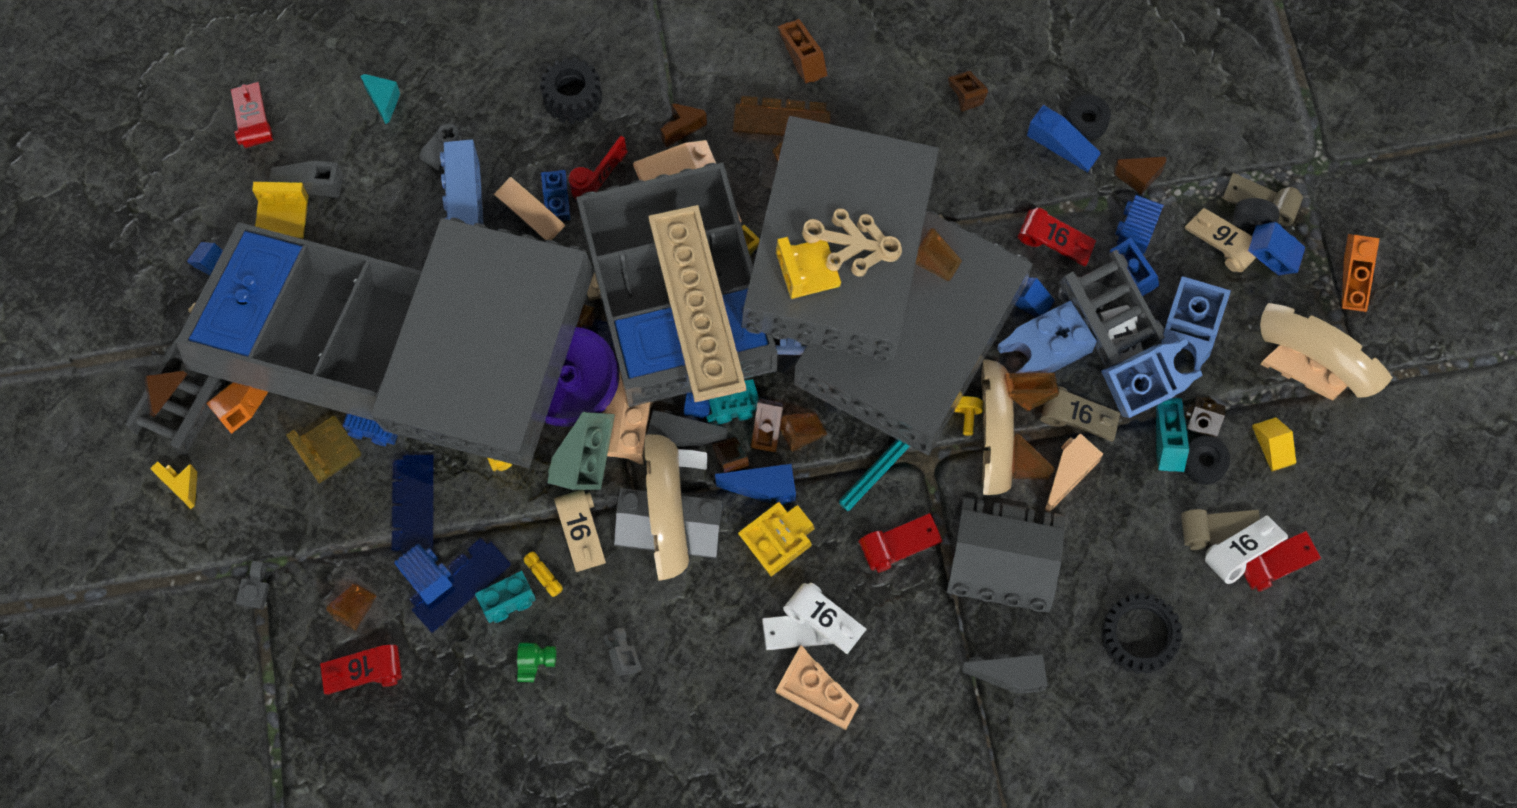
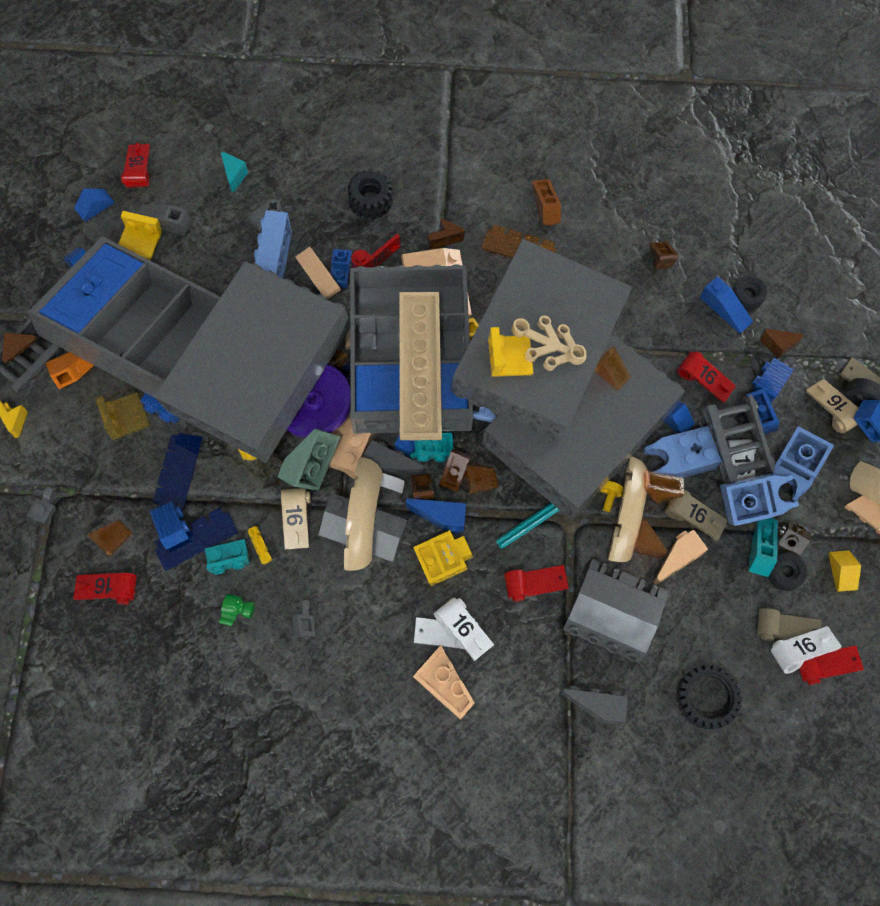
camera: 10 degrees right, 0 degrees up
none -> blue slope [74,188,115,222]

